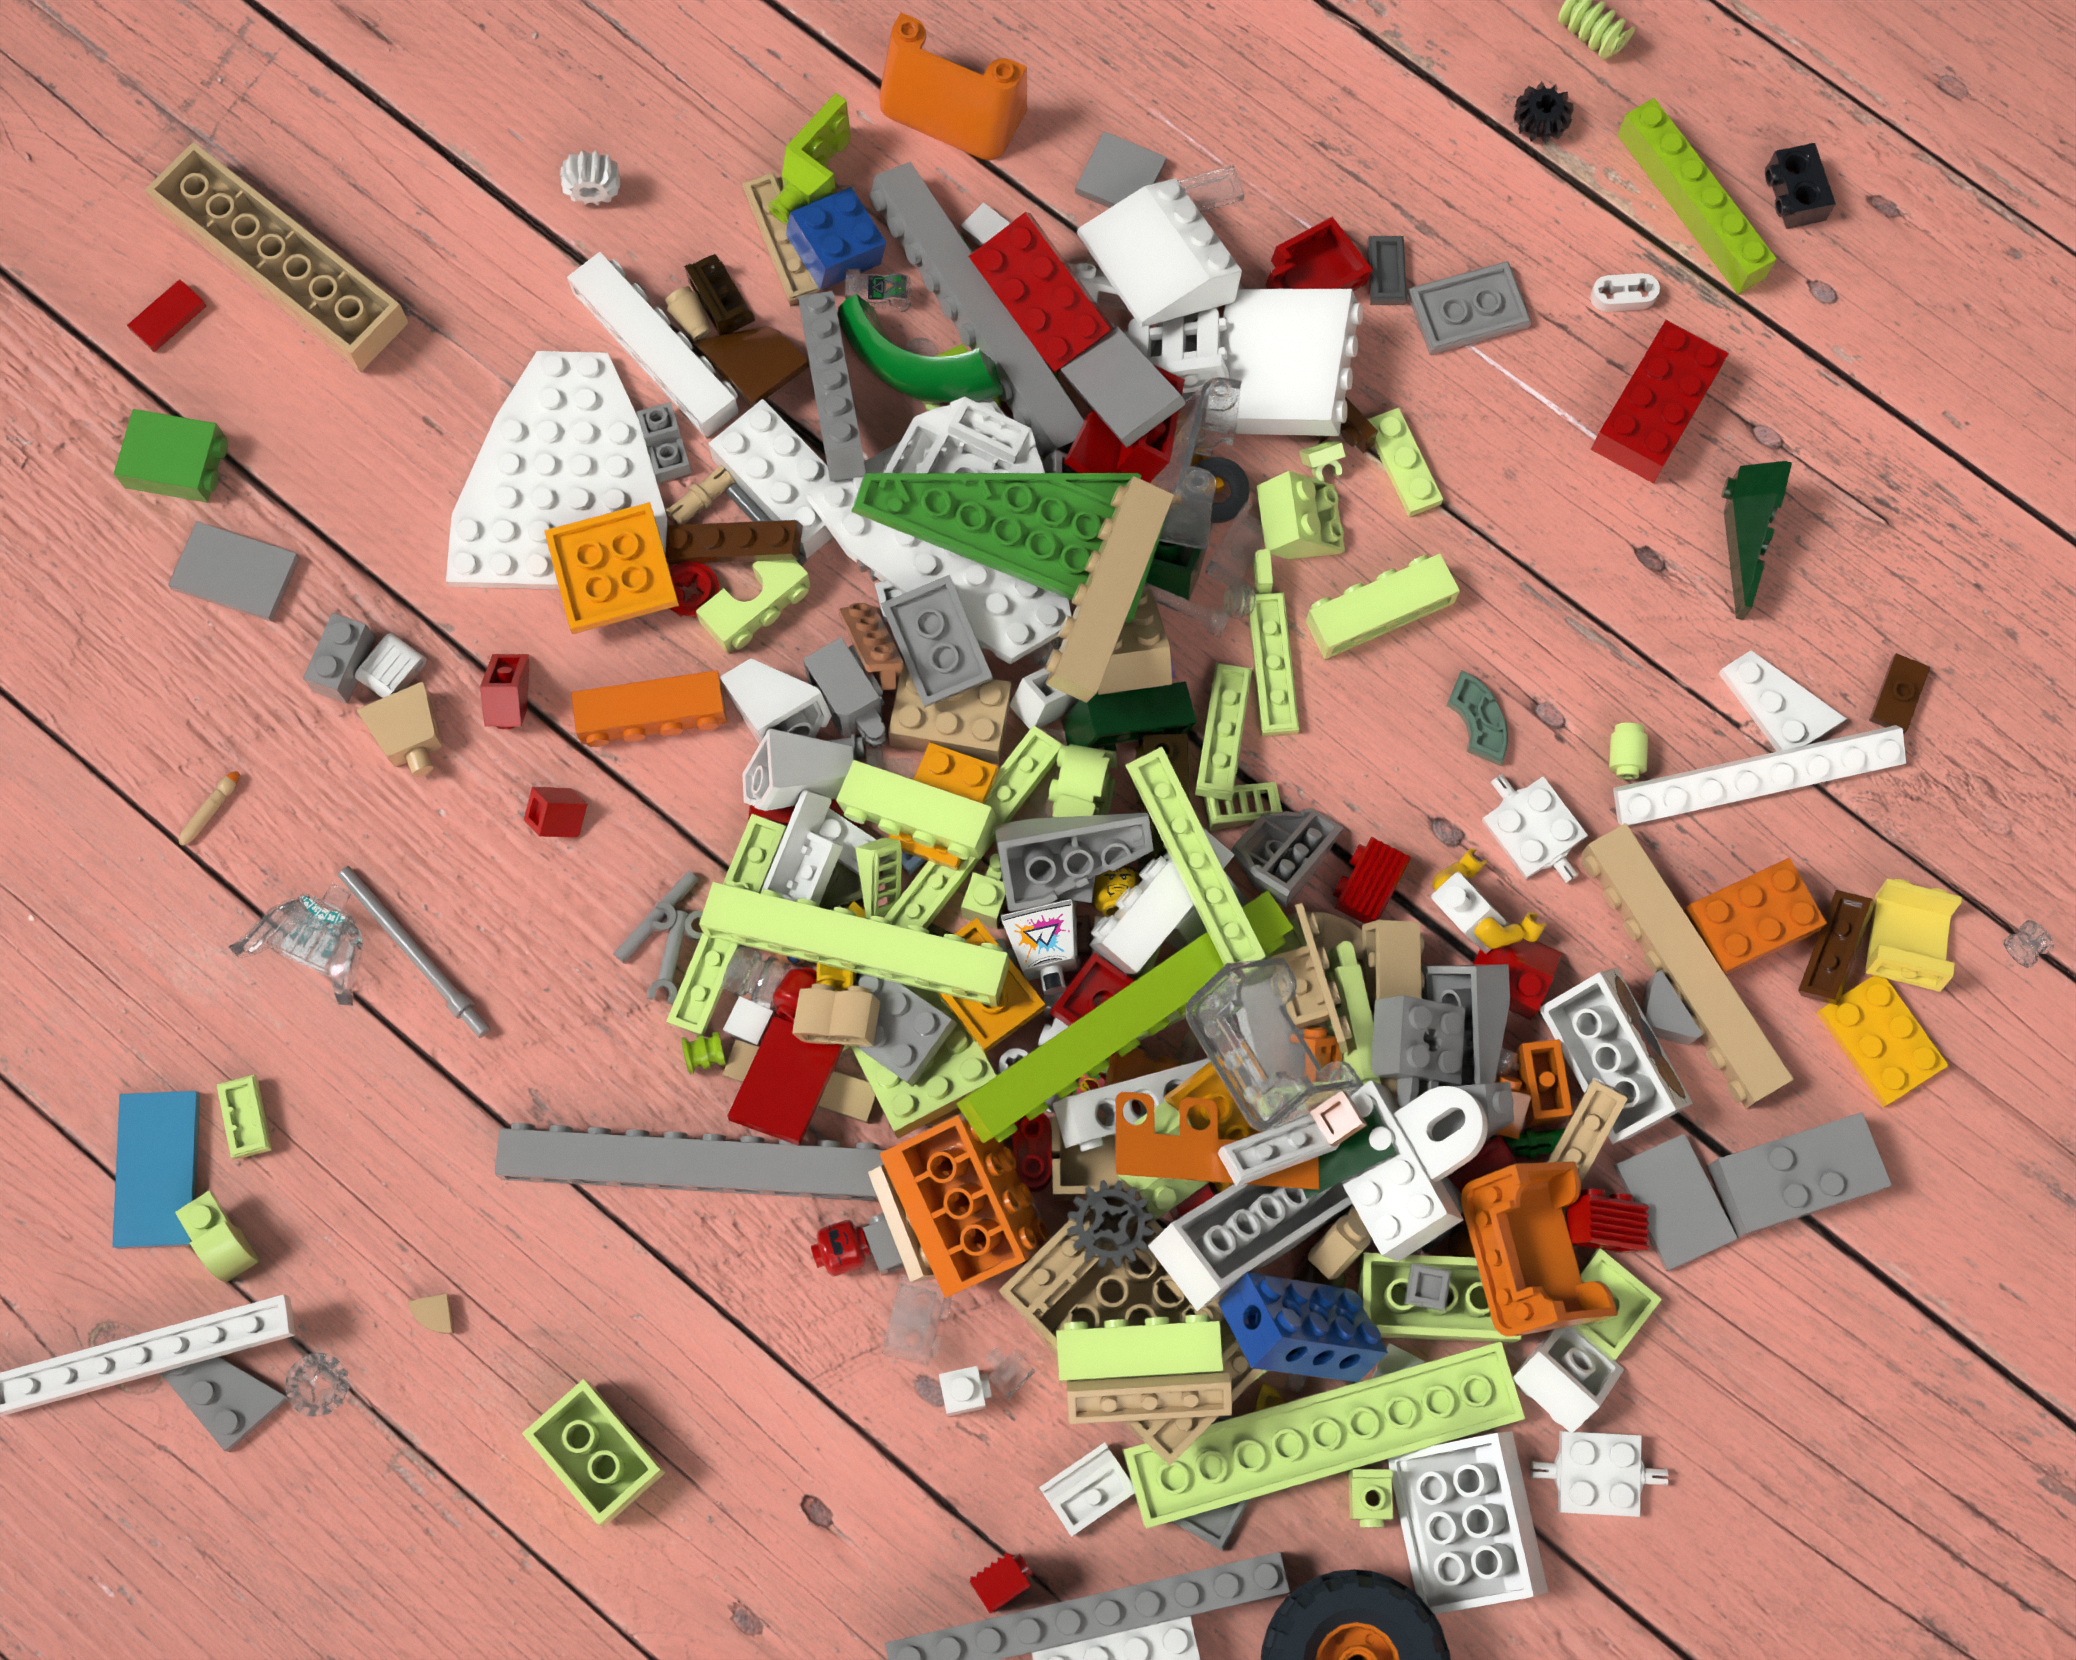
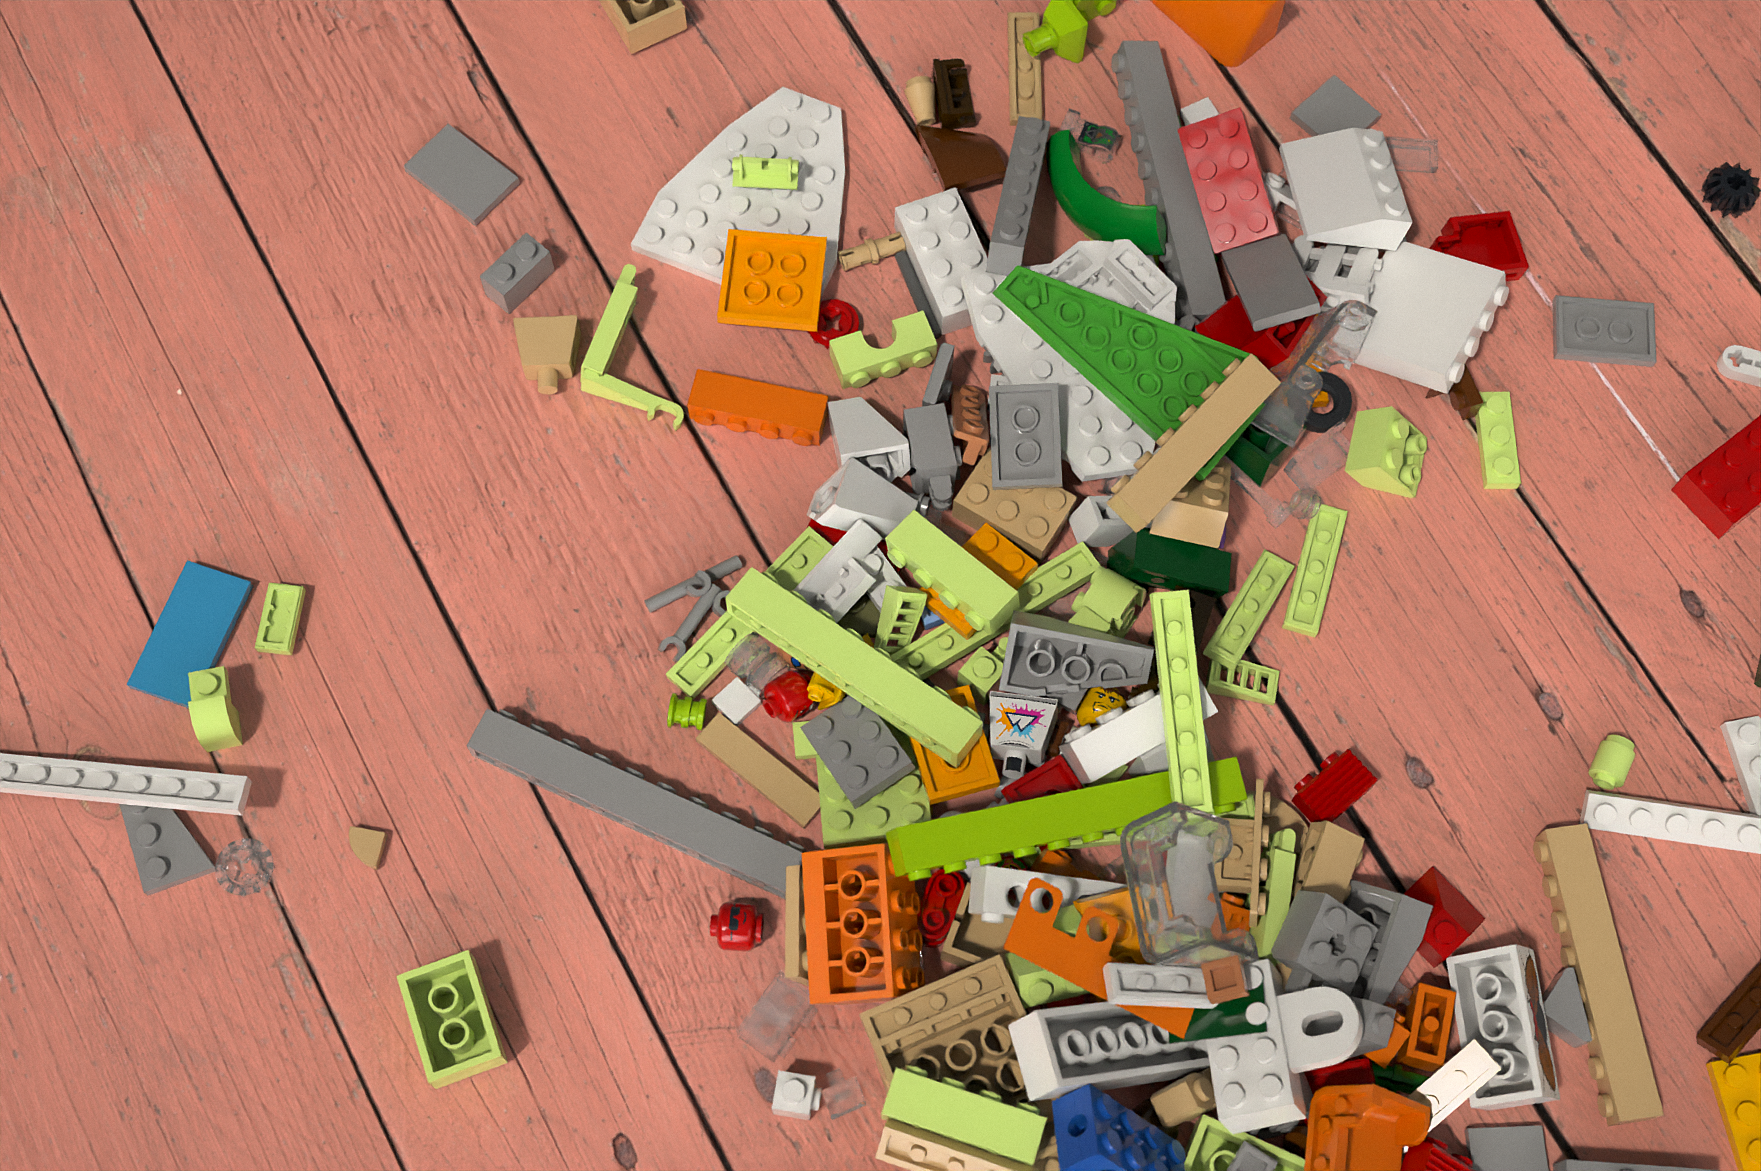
camera: 20 degrees right, 5 degrees down
bright green brick [114,409,228,503] -> none
tan piece [179,771,240,845] -> none
clear torso [228,883,363,1006] -> none
light grey bar [338,866,491,1038] -> none
white piece [355,633,427,698] -> none
red slope [480,654,529,730] -> none
red panel [524,787,588,837] -> none
white brick [567,252,739,439] -> none
light grey slope [637,402,692,483] -> none
reddish brown plate [665,520,803,564] -> none
red tile [727,1016,845,1146] -> none
blue brick [786,187,887,291] -> none
tan brick [792,983,880,1047] -> none
light grey brick [863,1213,904,1276] -> none
dark grey gear [1067,1180,1154,1269] -> none
light grey wedge [1231,808,1344,908] -> none
yellowish green tile [1253,549,1273,594] -> none
yellowish green tile [1299,439,1346,481] -> none
yellowish green brick [1306,554,1460,660] -> none
dark grey tile [1367,236,1407,305] -> none
torso [1431,848,1547,954] -> none
sand green tile [1446,670,1508,766] -> none
white plate [1482,774,1588,884] -> none
orange brick [1684,857,1827,976] -> none
none -> yellowish green hinge [580,264,684,431]
none -> yellowish green hinge [732,154,799,190]
none -> light grey plate [922,342,955,407]

